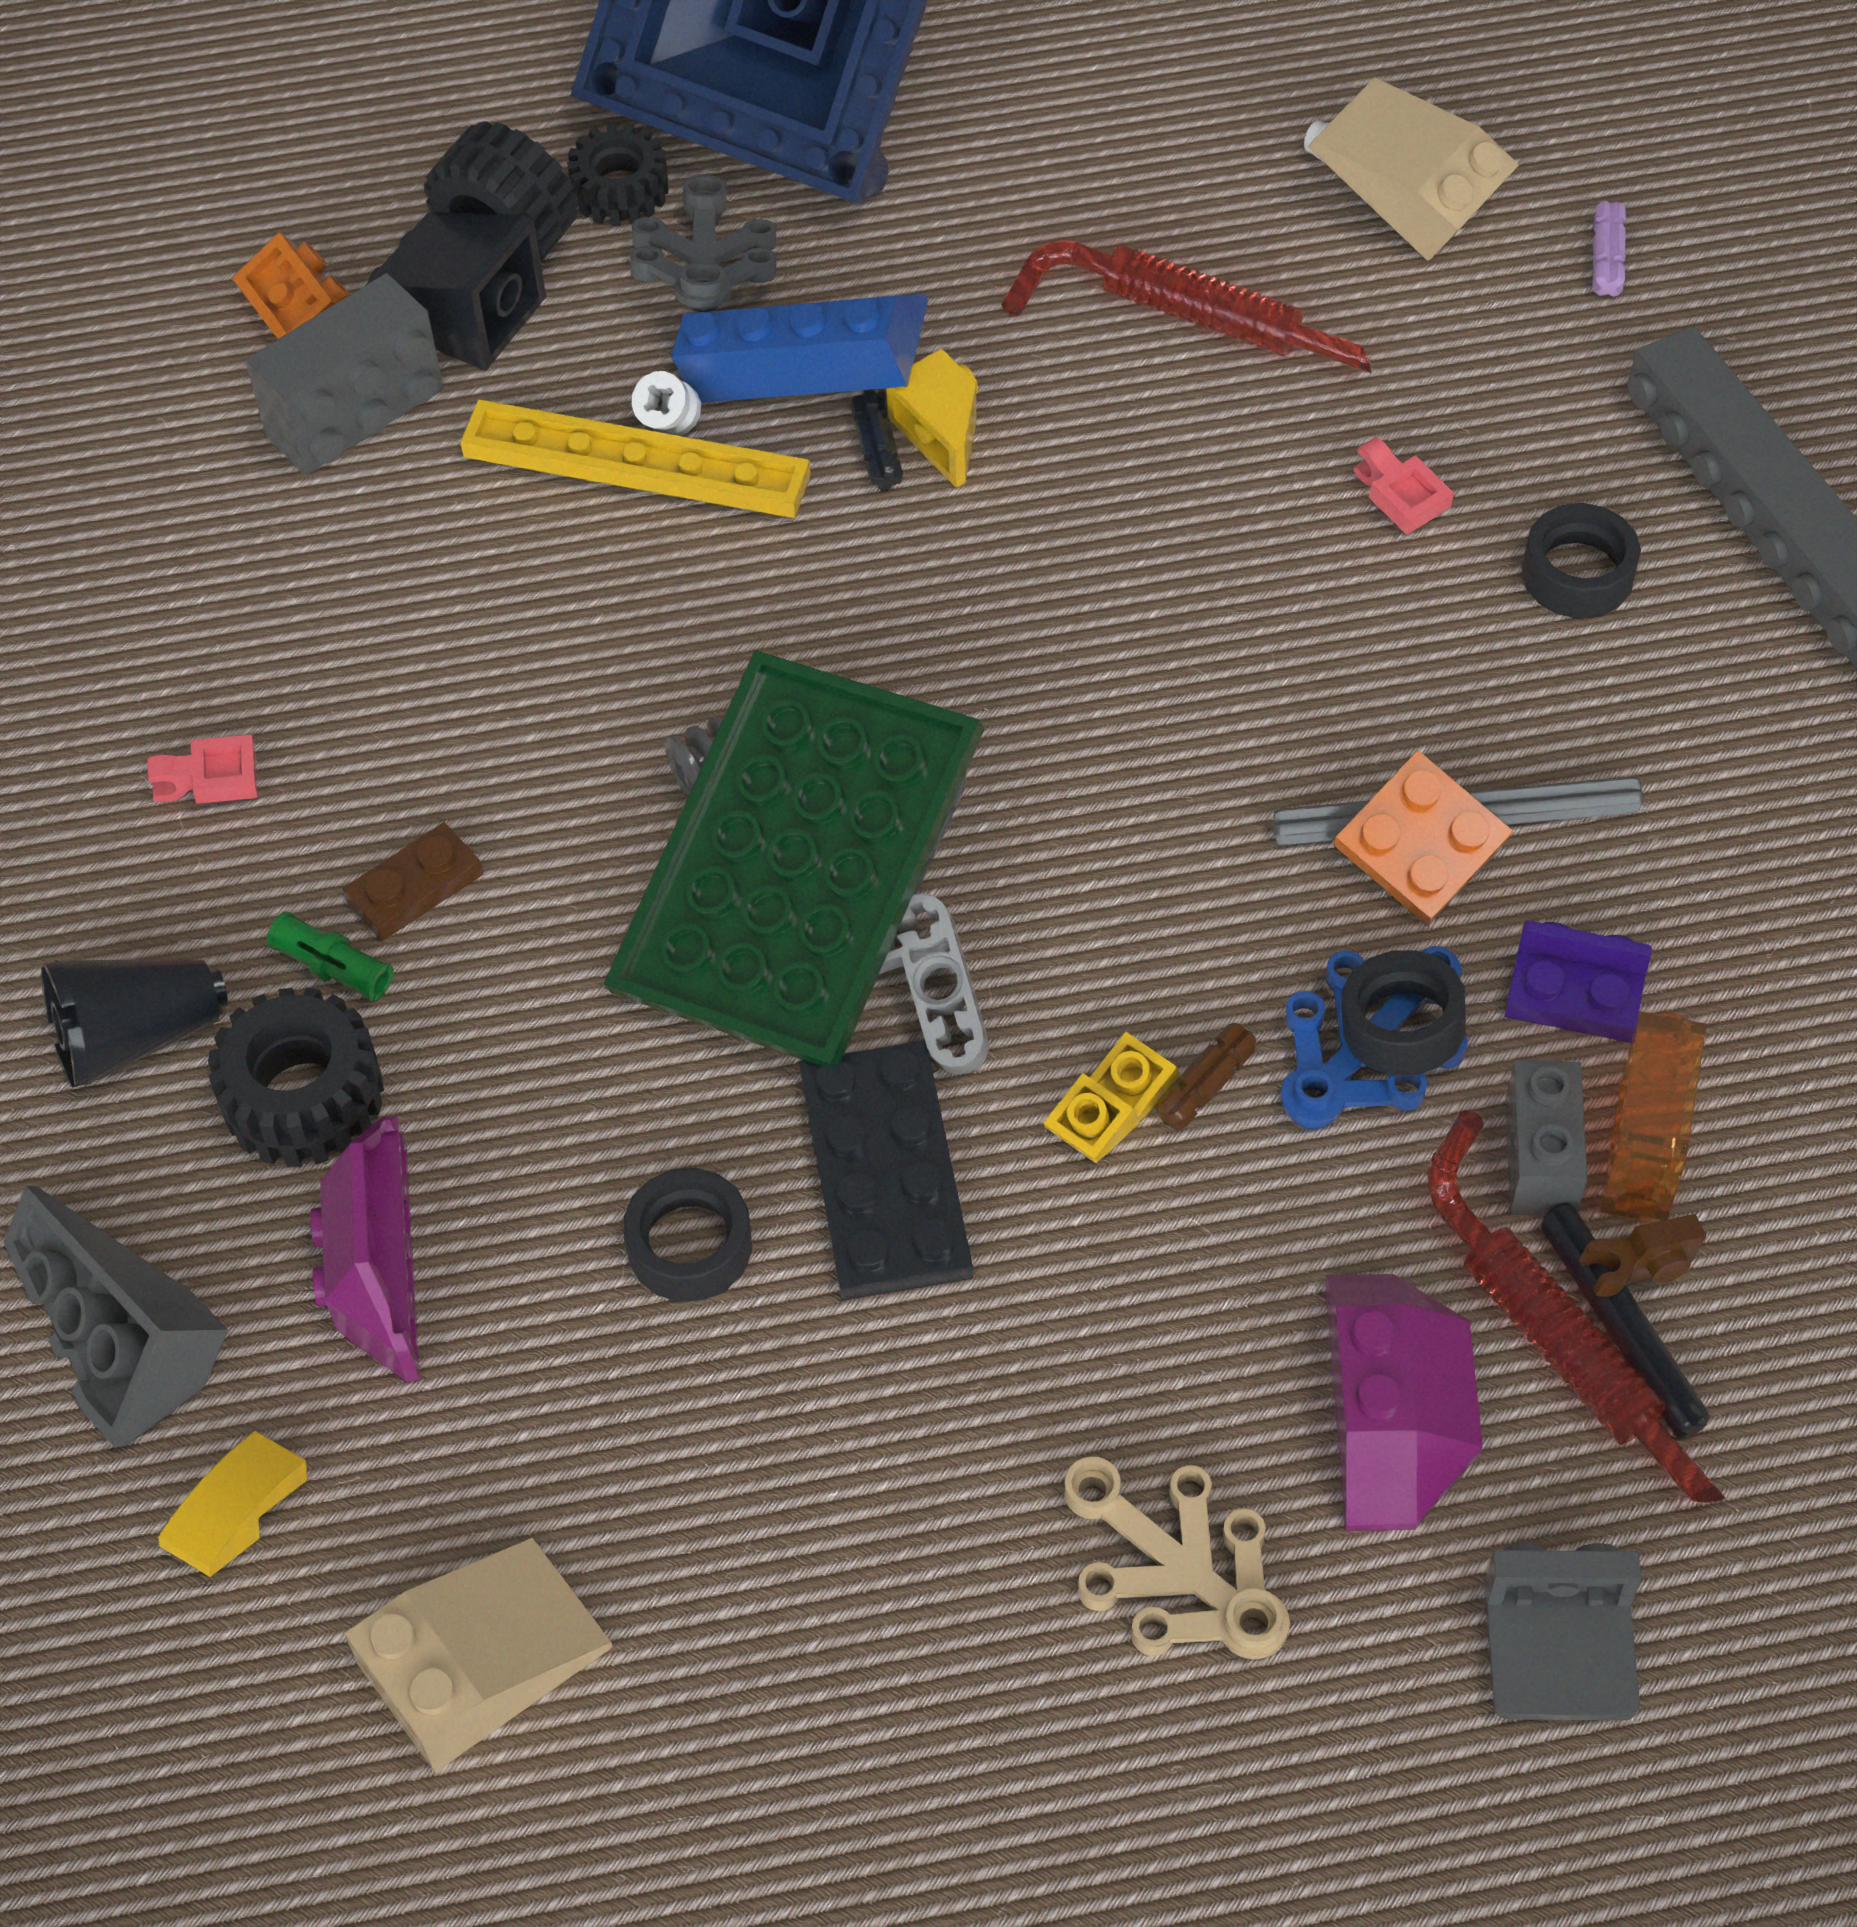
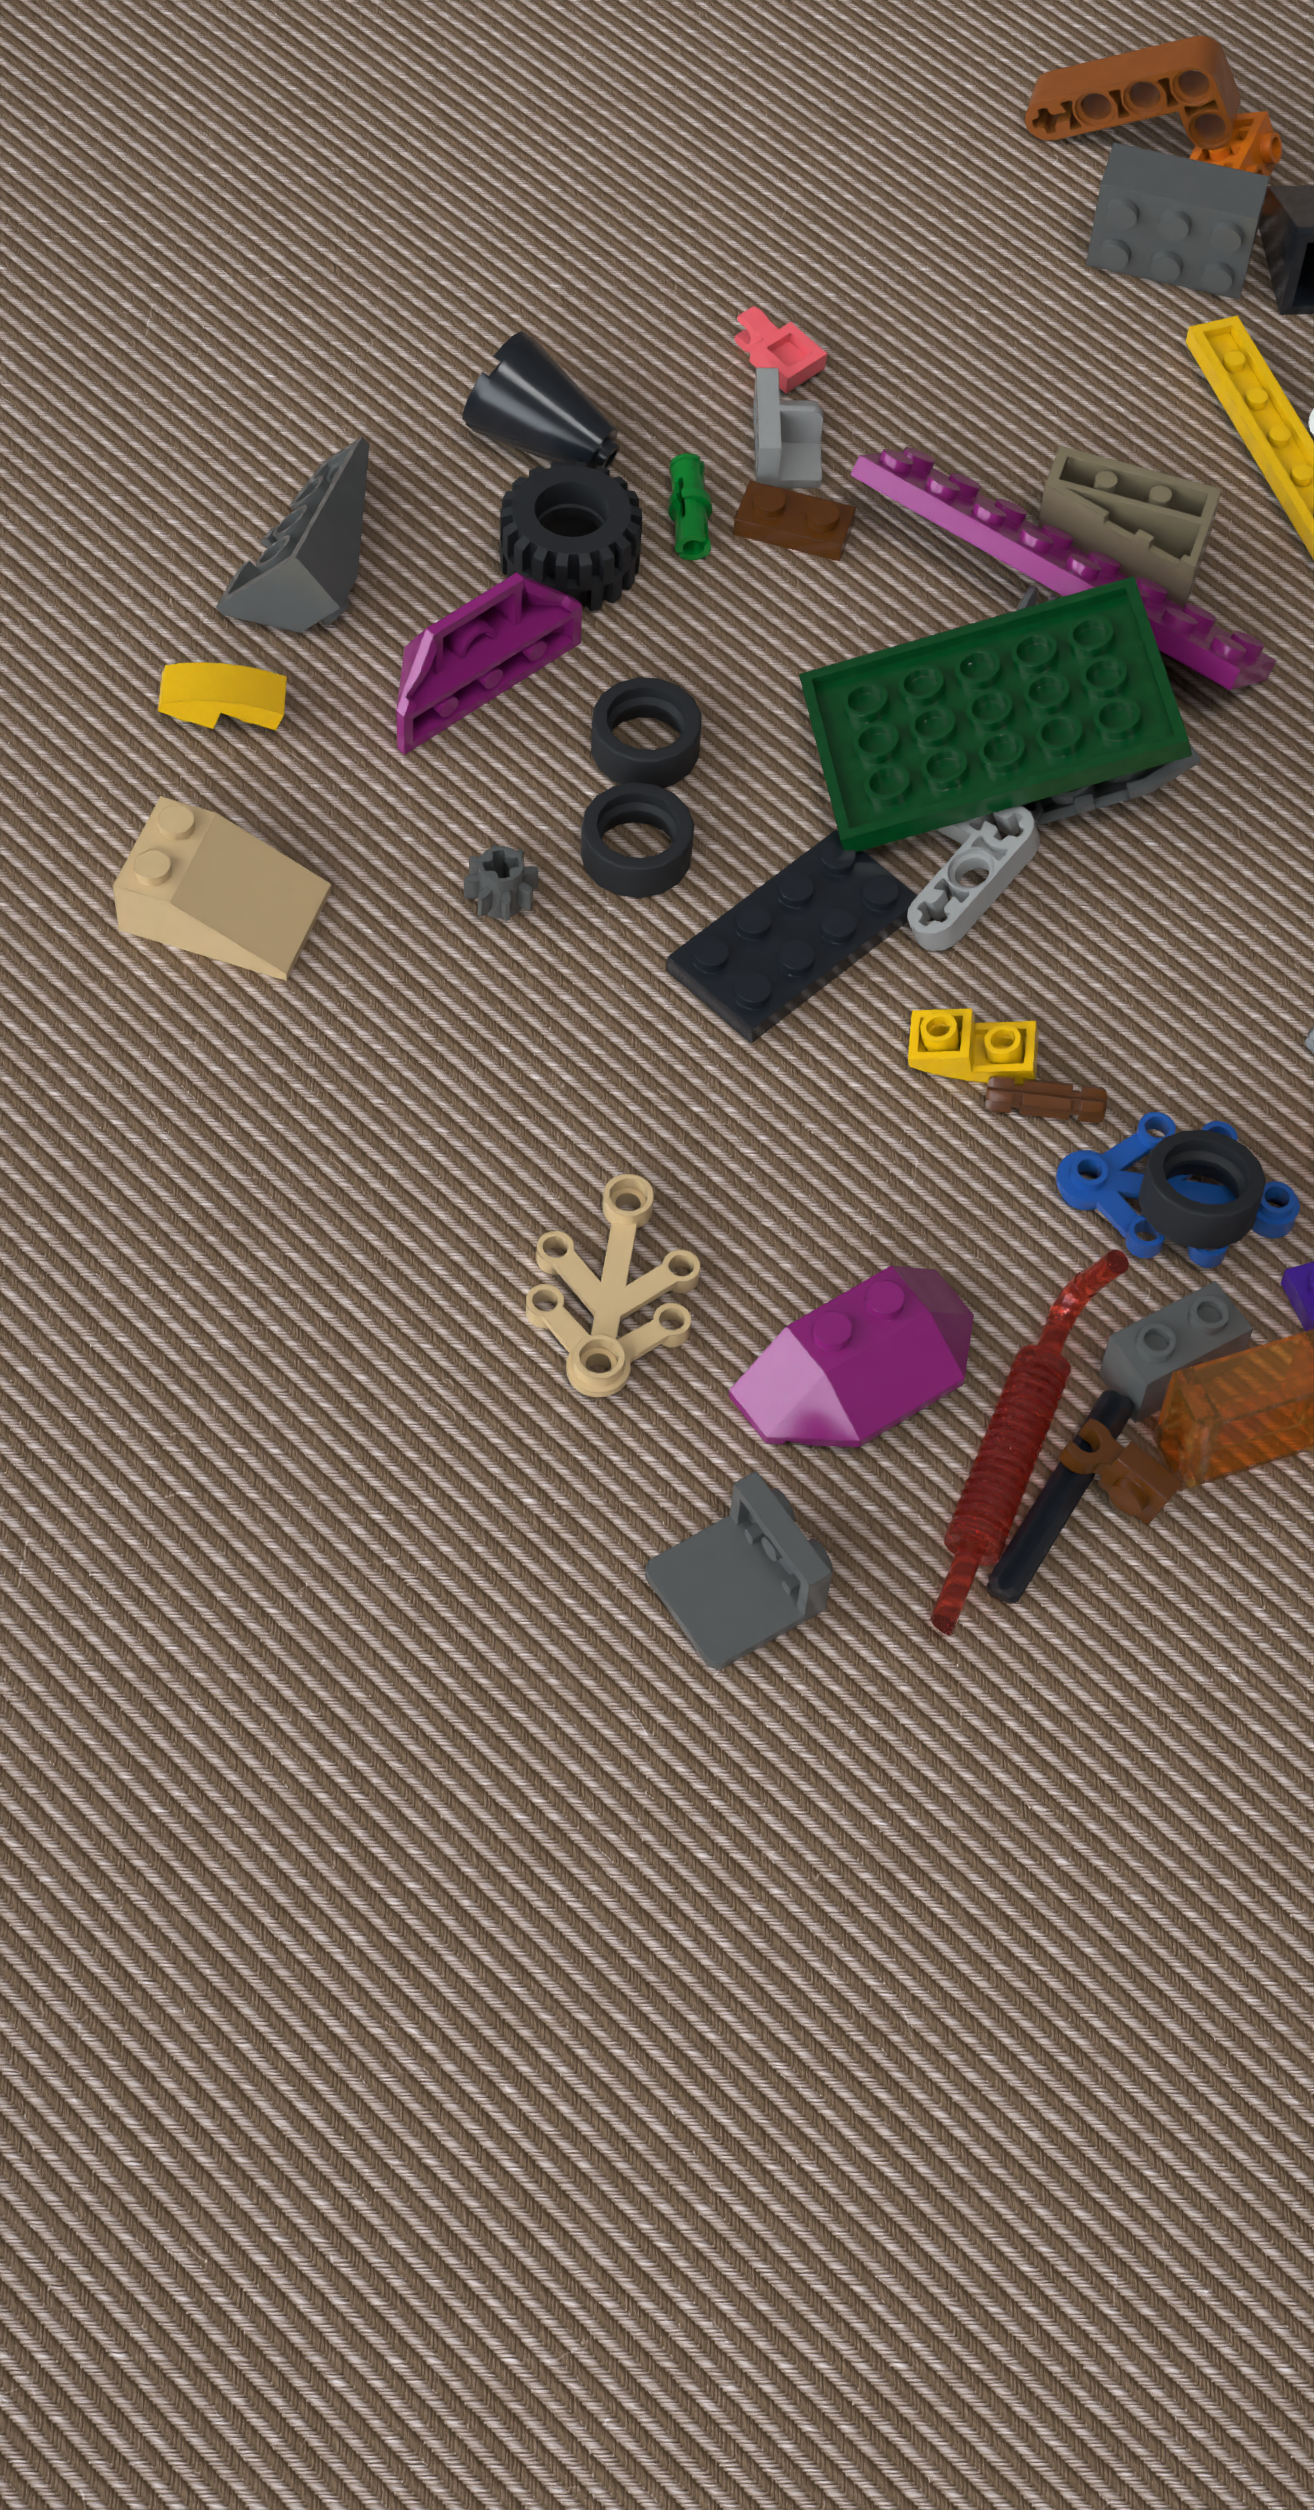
camera: 50 degrees right, 0 degrees up
none -> dark grey gear [464,845,538,921]
none -> black tyre [591,677,702,788]
none -> light grey panel [753,368,823,488]
none -> magenta plate [851,447,1277,690]
none -> dark orange beam [1024,36,1241,150]
none -> dark tan wedge [1038,446,1222,608]

